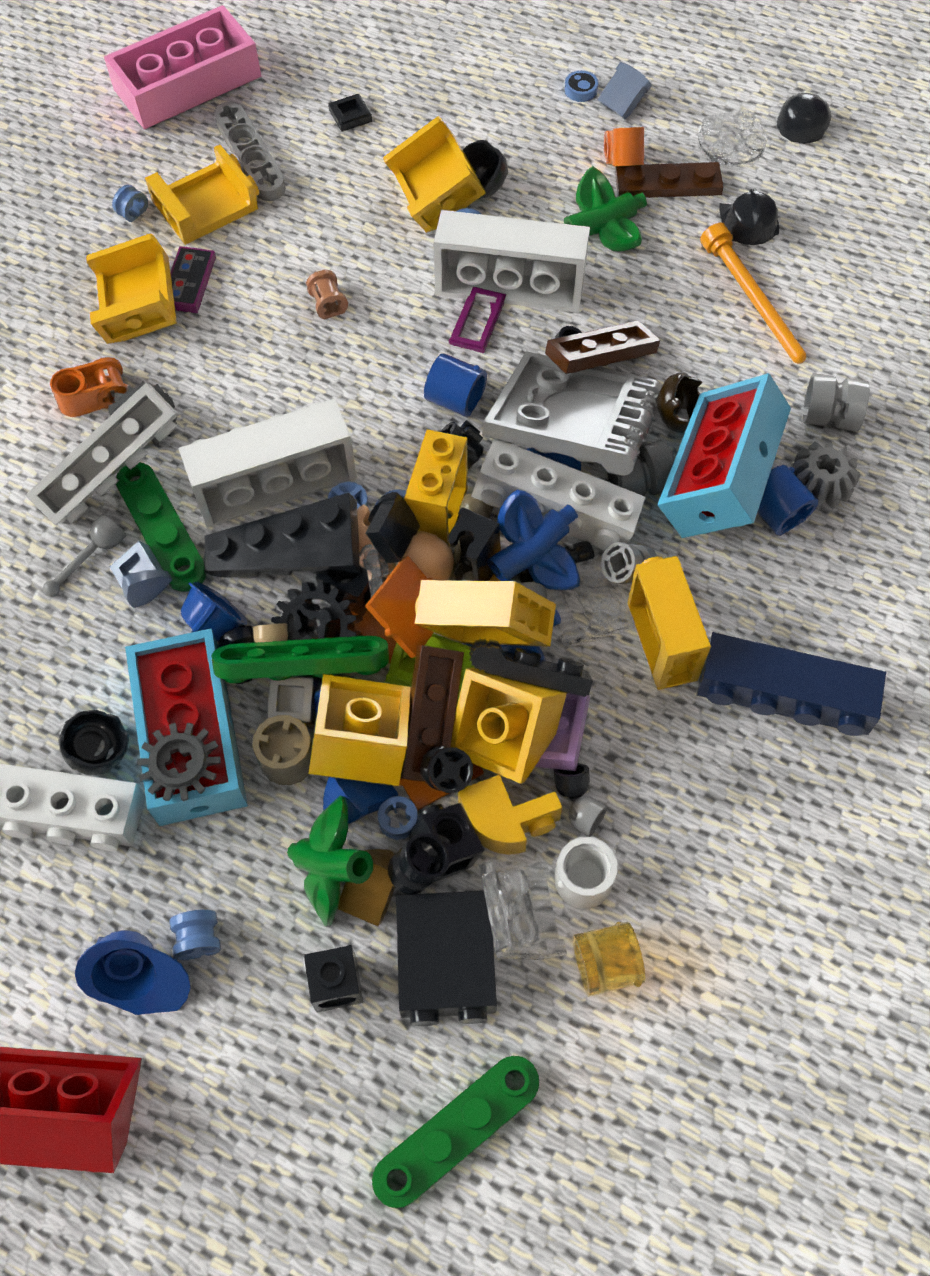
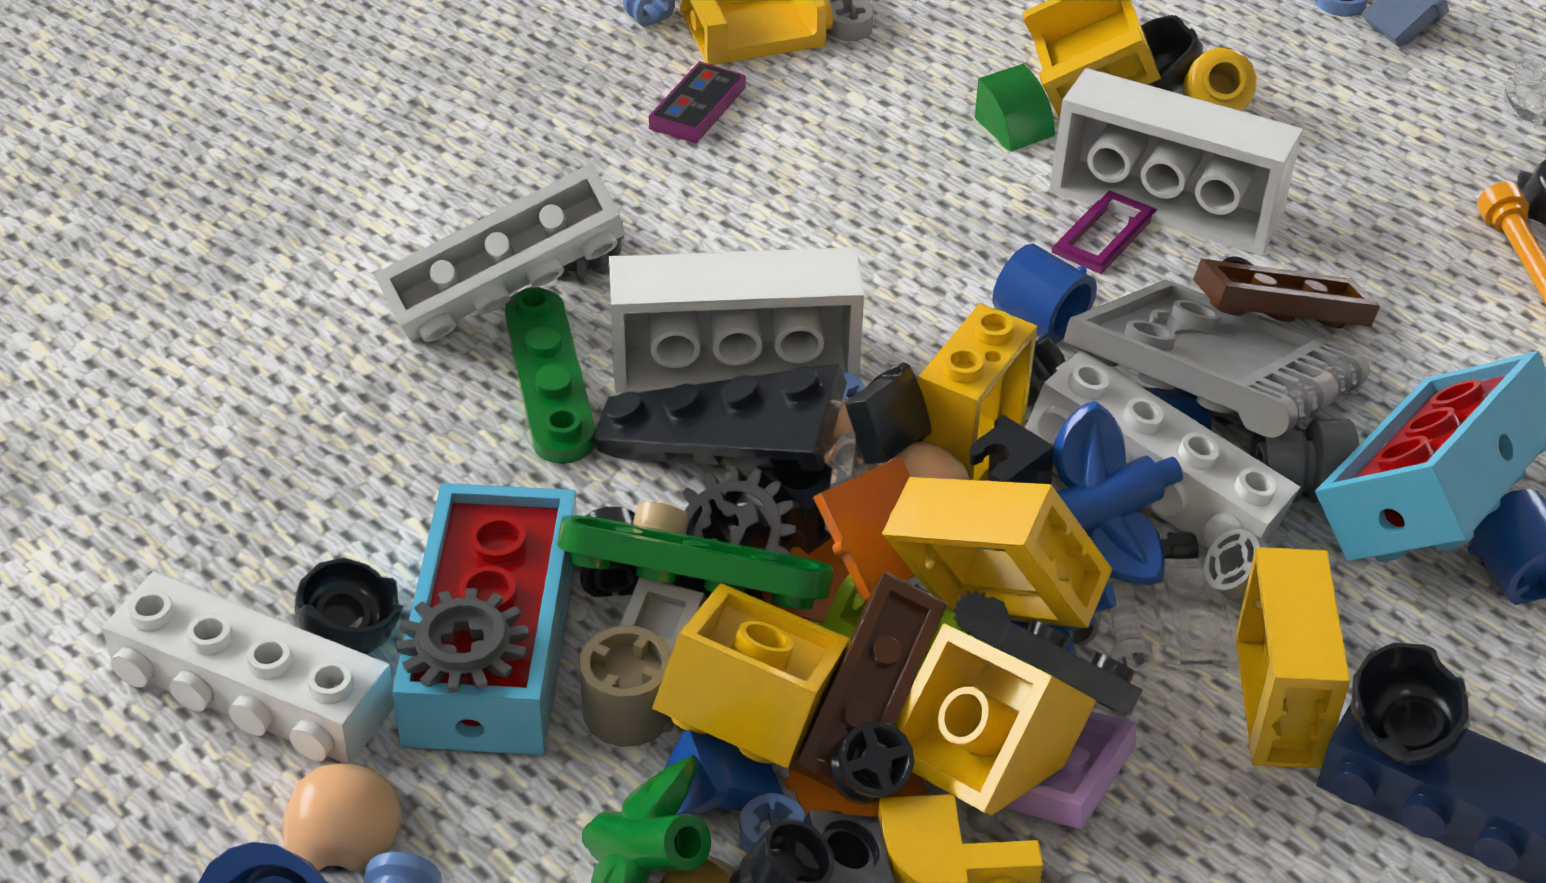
camera: 15 degrees right, 20 degrees down
light grey hinge [43,513,127,597] -> none
orange piece [50,357,127,417] -> none
yellow panel [86,233,177,344] -> none
sand blue tile [109,541,172,608] -> none
blue piece [180,582,247,642] -> none
nougat bush [306,269,348,319] -> none
black hinge [554,763,590,799] -> none
green plant [564,166,647,252] -> none
orange piece [604,127,644,166] -> none
reddish brown plate [615,162,724,198] -> none
dark brown hair [657,372,702,433] -> none
none -> light nougat hair [282,763,402,872]
none -> green brick [975,64,1055,151]
none -> yellow head [1182,47,1257,111]
none -> black hair [1351,642,1470,766]

